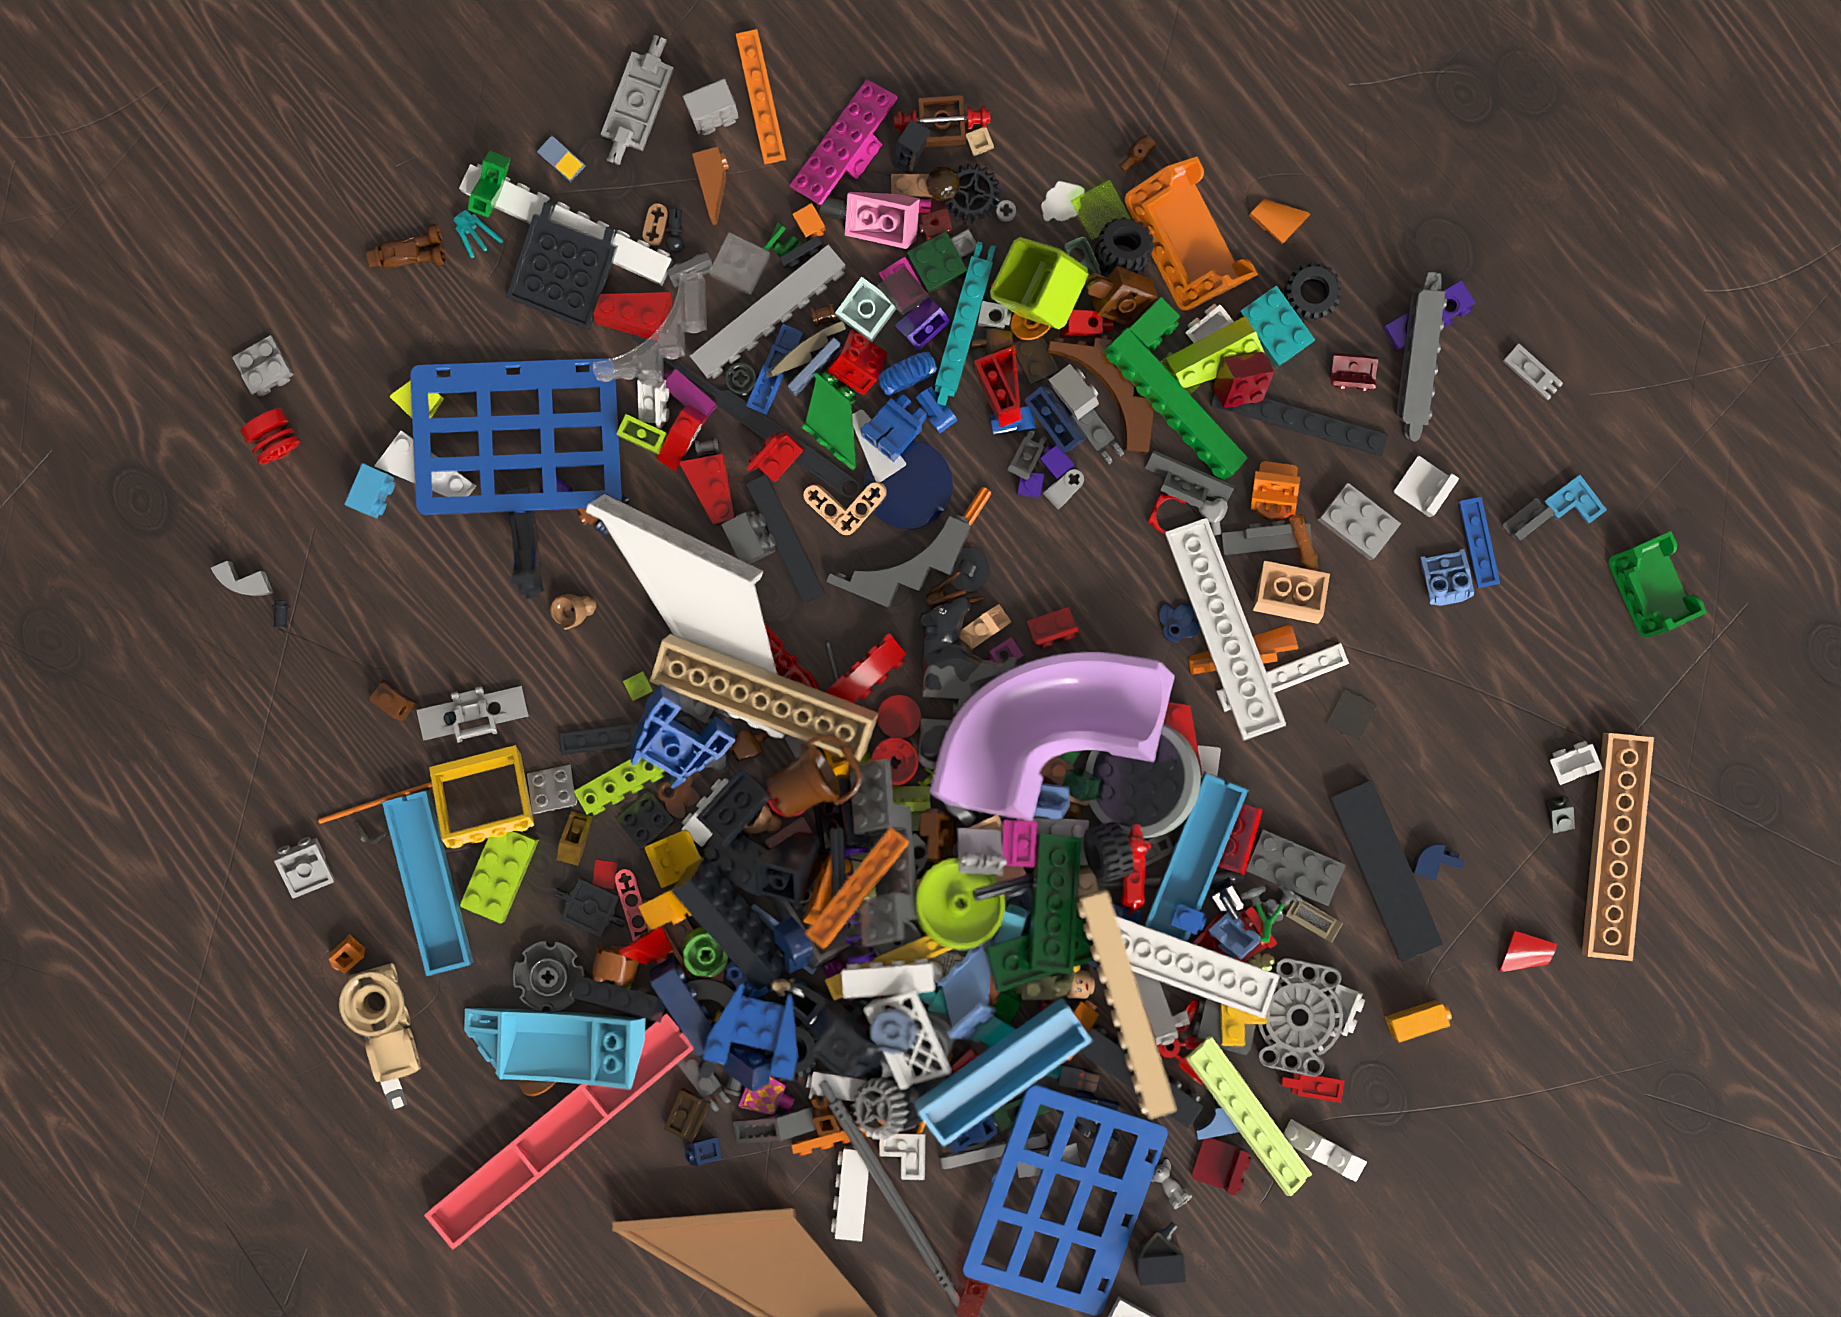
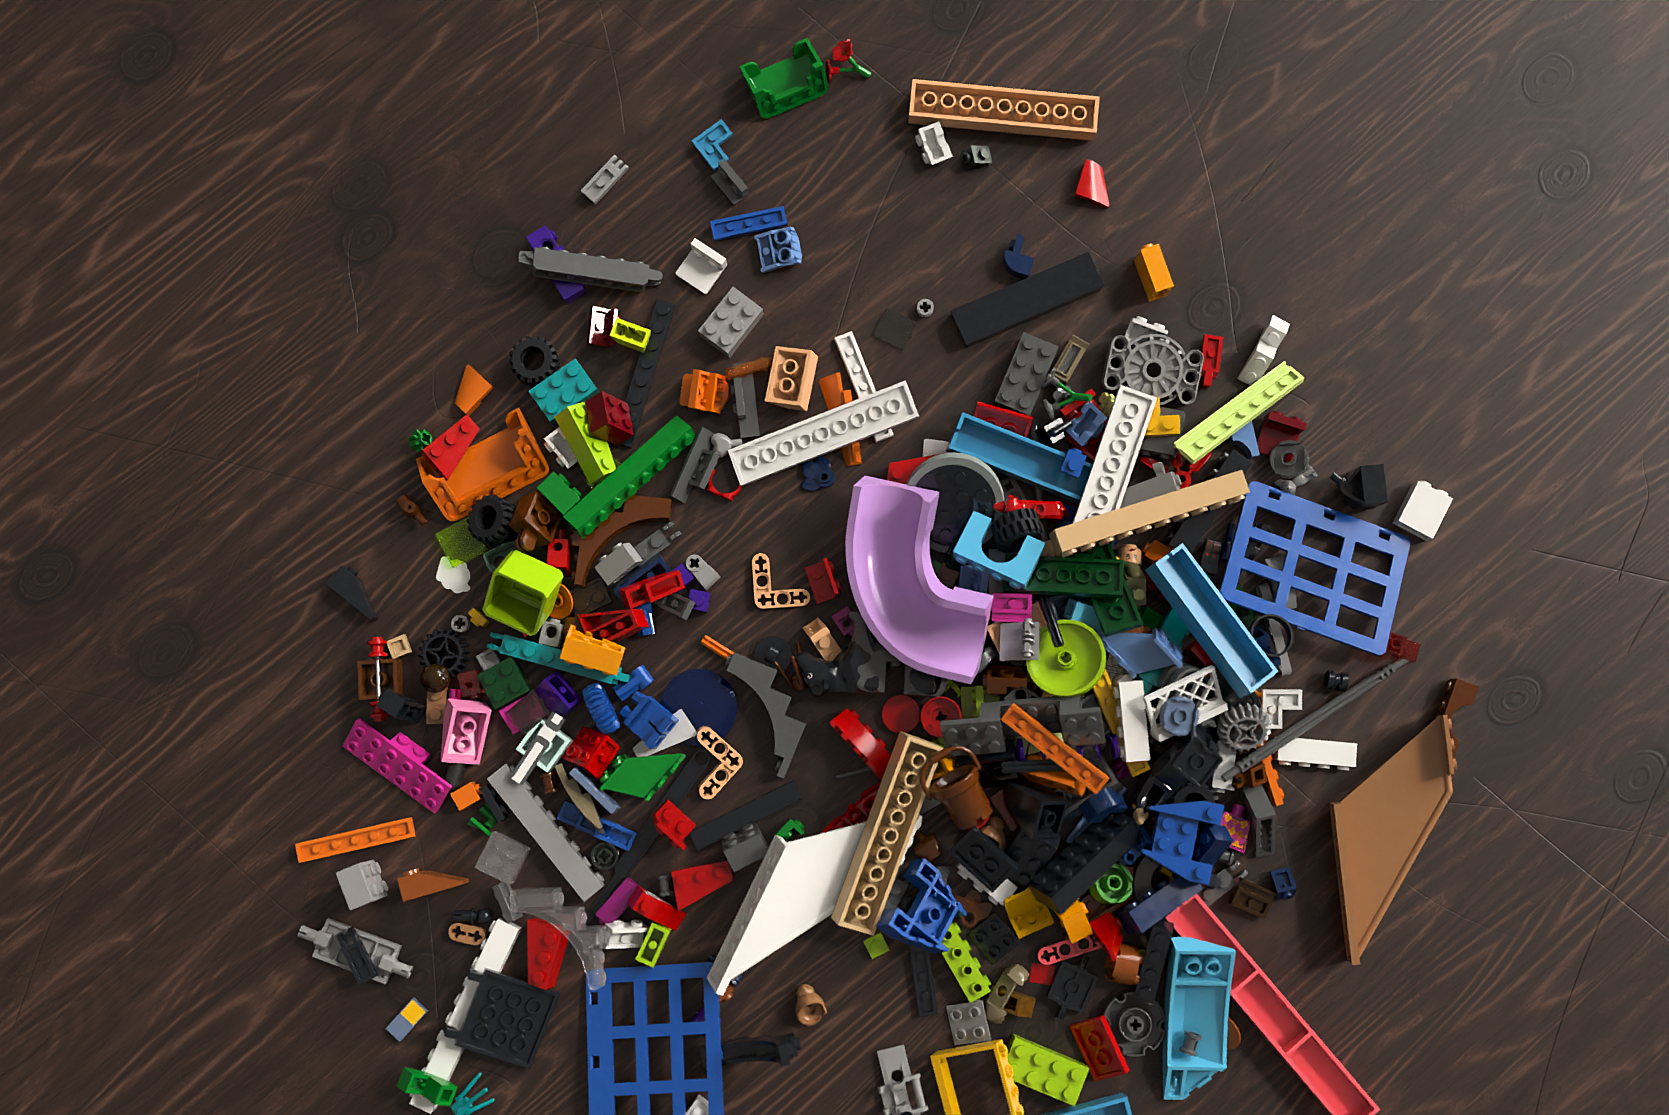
camera: 90 degrees left, 5 degrees down
none -> black slope [327,566,378,621]
none -> black hinge [337,927,379,986]
none -> green gear [408,429,432,453]
none -> red wedge [420,415,479,481]
none -> yellow plate [468,608,490,628]
none -> sticker [510,712,565,785]
none -> light orange wedge [560,624,625,675]
none -> neon yellow torso [610,318,651,353]
none -> red slope [619,570,685,609]
none -> light nougat beam [752,553,810,609]
none -> green bracket [774,818,805,841]
none -> red plant [826,39,871,83]
none -> light grey bush [917,299,934,318]
none -> medium azure arch [953,511,1045,590]
none -> dark tan piece [984,964,1029,1024]
none -> red plate [1069,1015,1130,1082]
none -> dark grey bush [1179,1030,1202,1056]
none -> black tyre [1248,614,1293,659]
none -> dark grey tile [1269,440,1309,479]
none -> black wheel [1323,670,1349,692]

